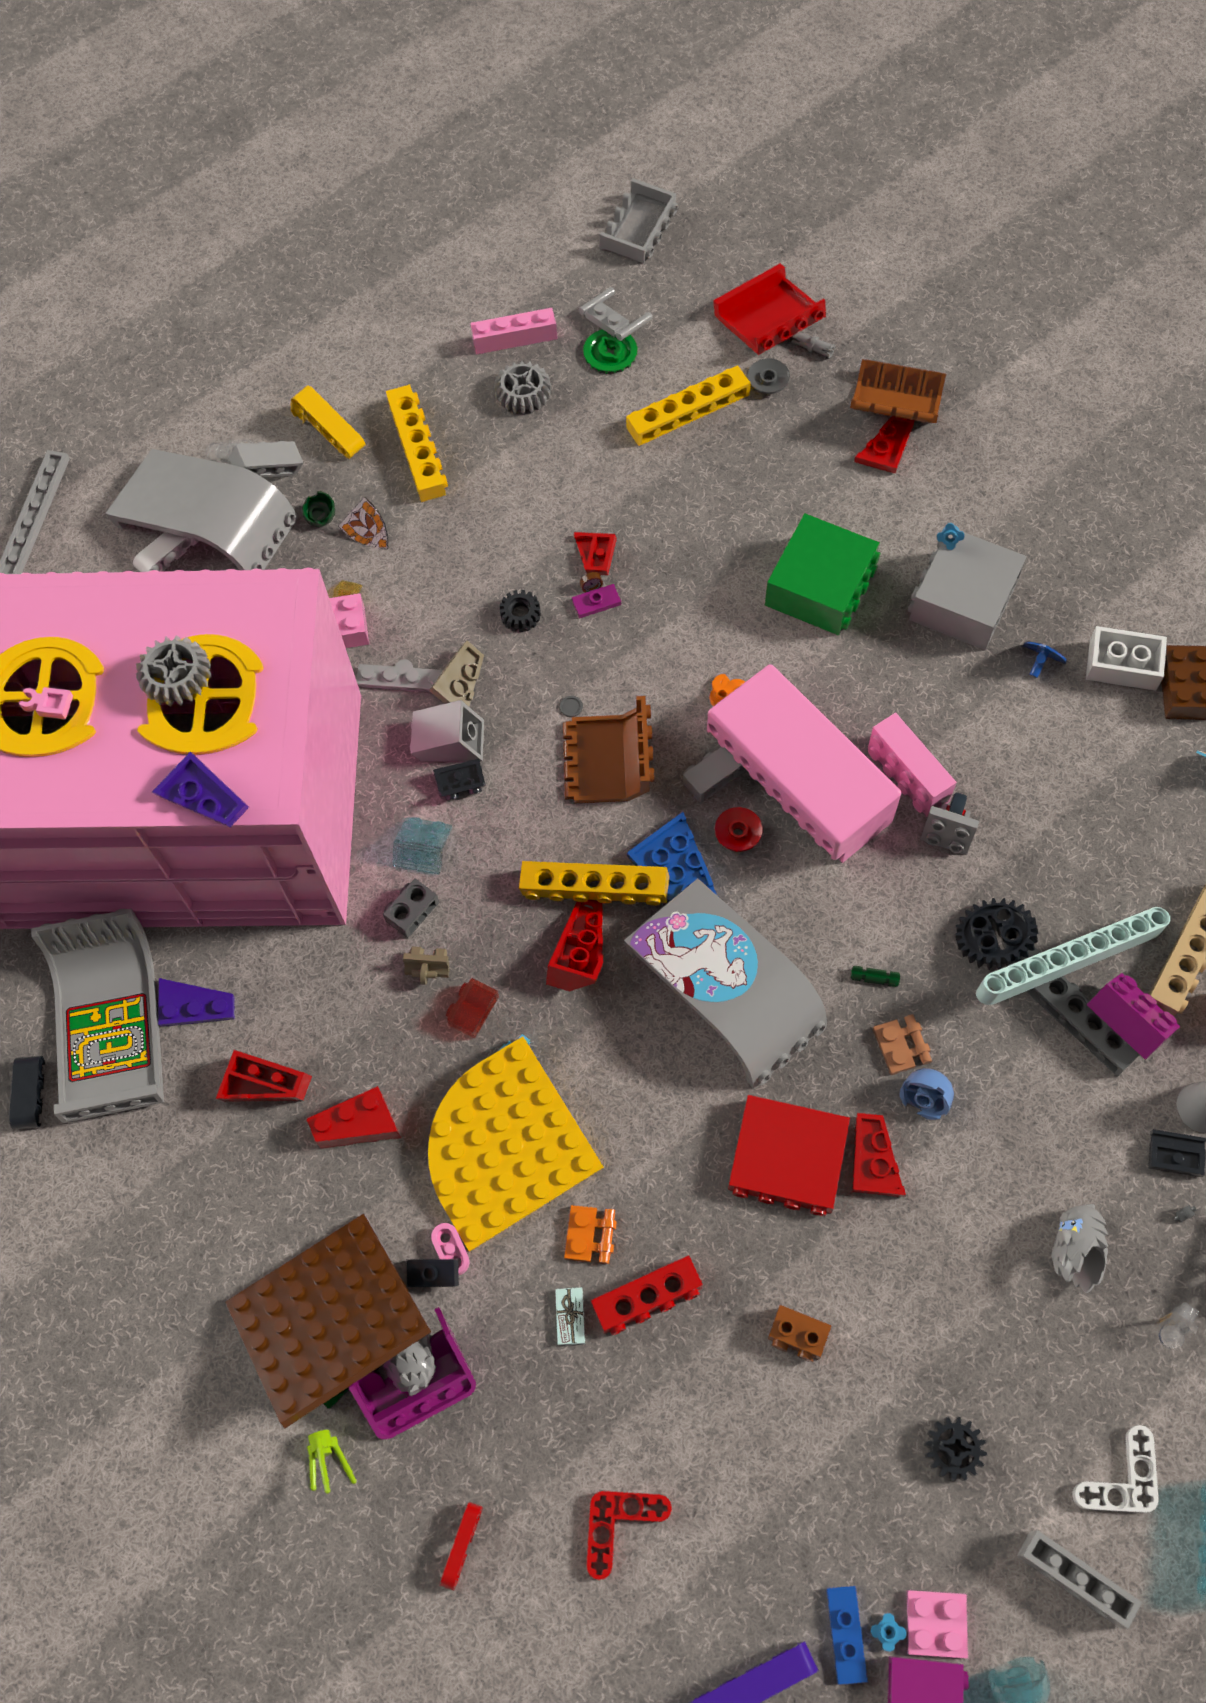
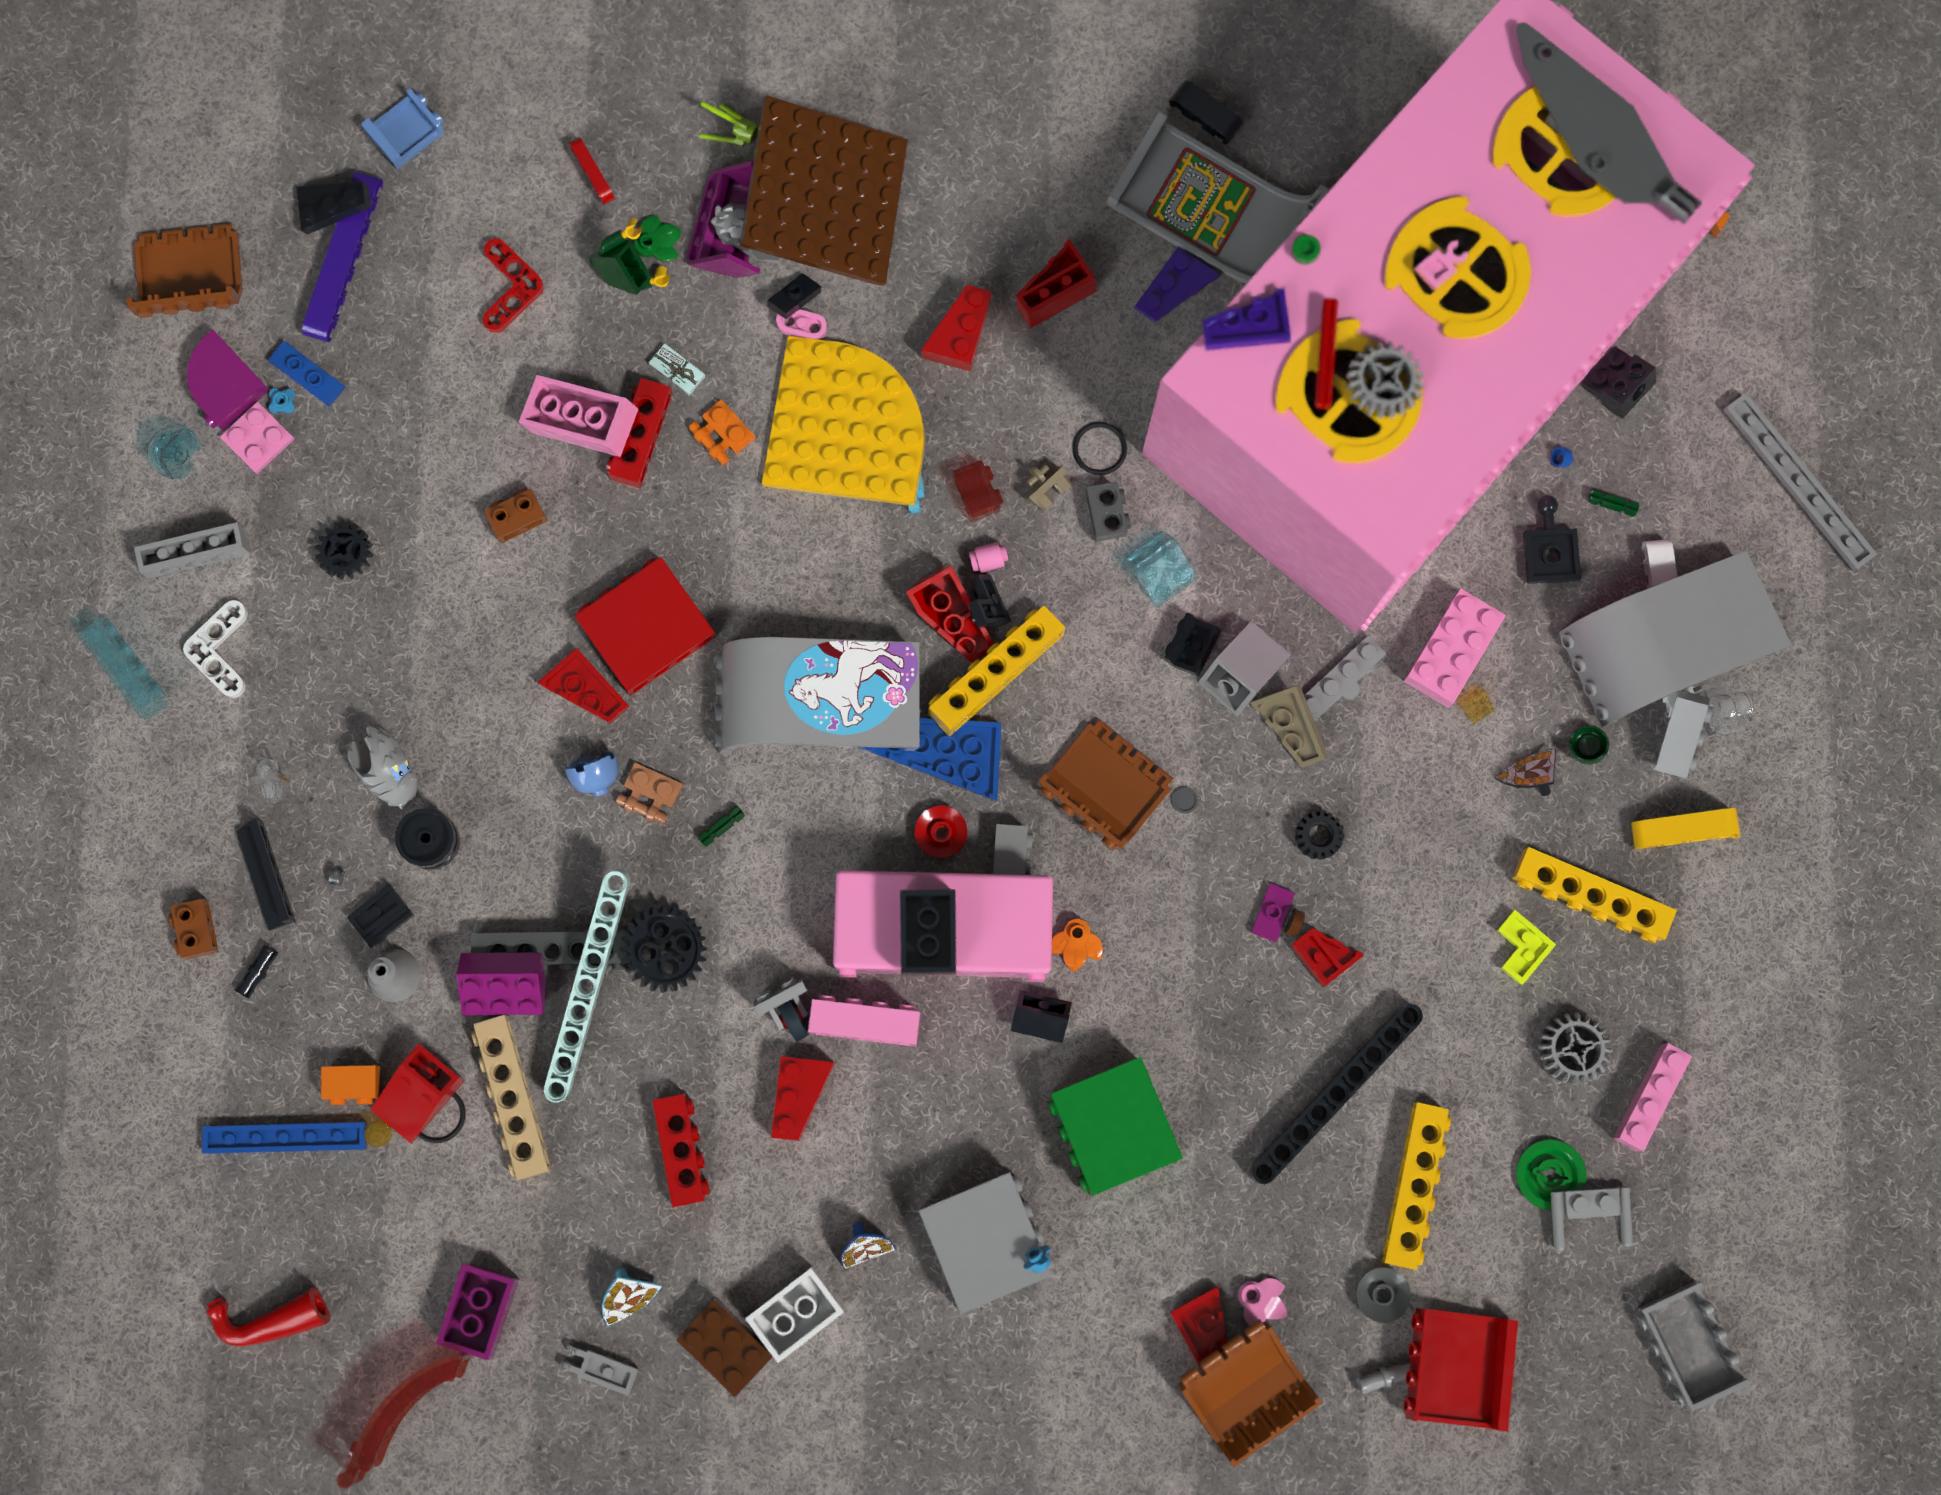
camera: 125 degrees right, 15 degrees up
none -> black wheel [395,808,460,870]
none -> bright pink brick [518,375,638,457]
none -> dark green torso [590,218,670,295]
none -> green plate [634,215,681,262]
none -> red brick [652,1094,710,1208]
none -> red wedge [771,1057,835,1141]
none -> black brick [900,890,956,975]
none -> black plate [968,575,1011,628]
none -> bright pink brick [969,542,1008,573]
none -> black brick [1010,990,1072,1043]
none -> black tyre [1073,422,1127,475]
none -> bright pink plate [1238,1278,1287,1326]
none -> black beam [1250,1003,1423,1184]
none -> green tile [1292,234,1321,265]
none -> red axle [1315,298,1339,409]
none -> neon yellow plate [1496,910,1556,985]

